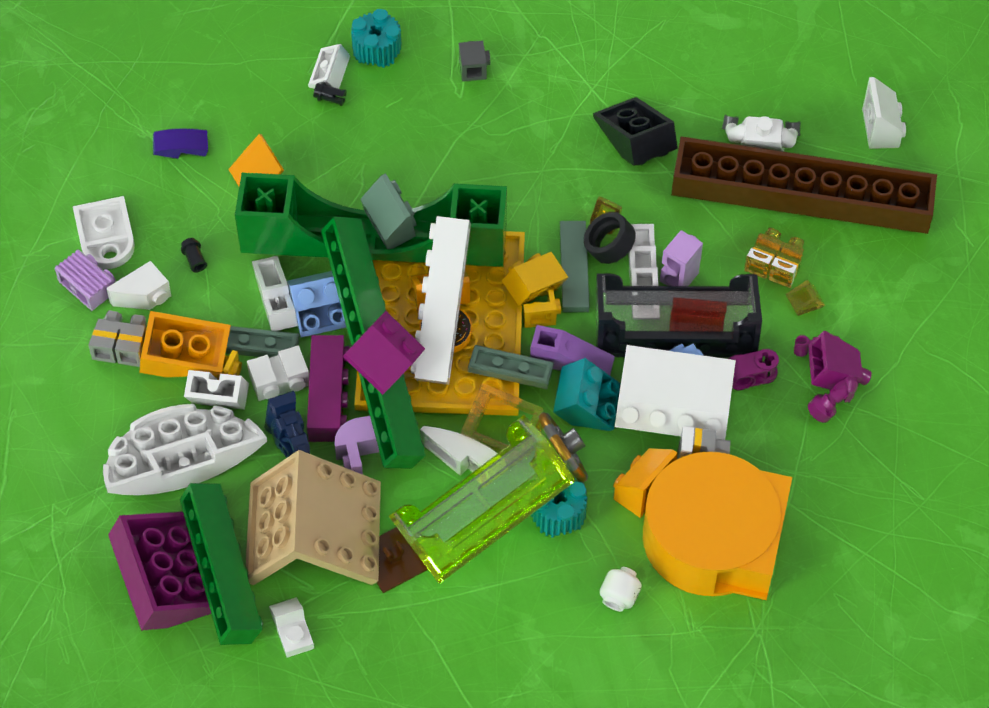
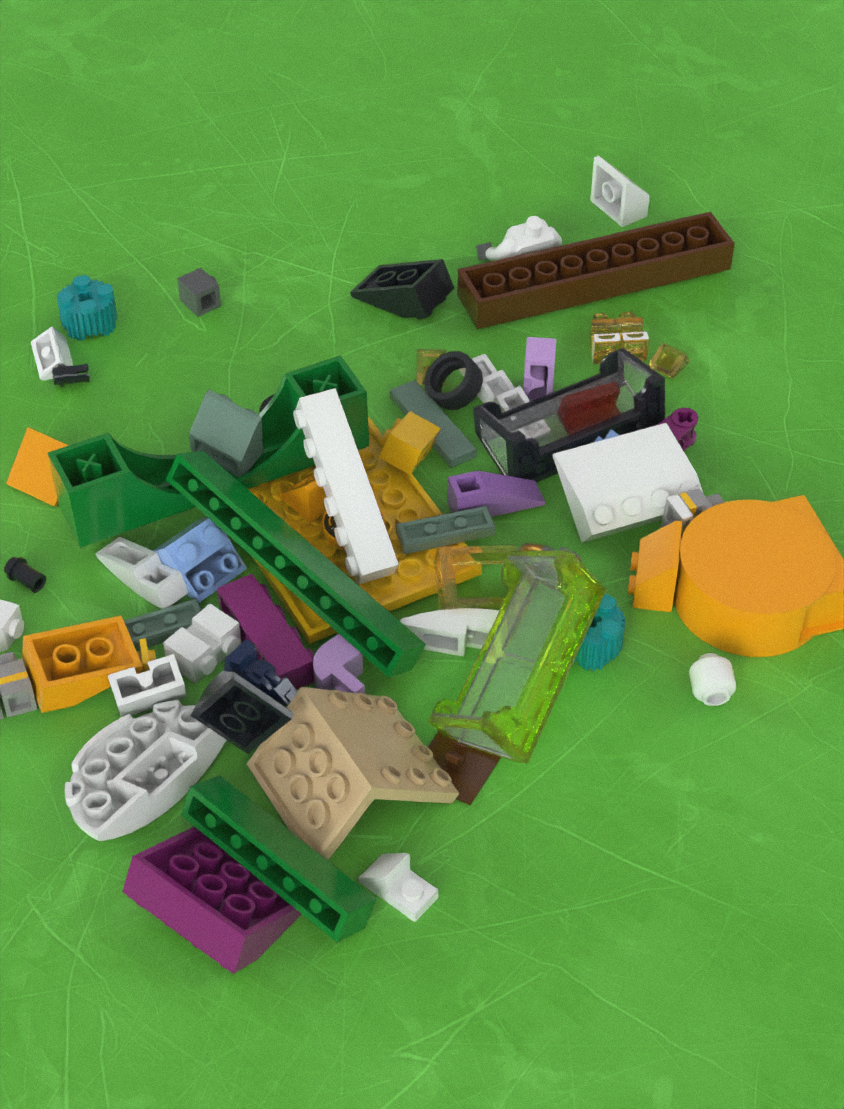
camera: 30 degrees left, 10 degrees down
magenta slope [342,311,425,395] -> none
yellow bracket [523,289,561,328] -> none
teal slope [553,358,621,431] -> none
magenta torso [794,331,872,423] -> none
none -> black slope [190,671,295,754]

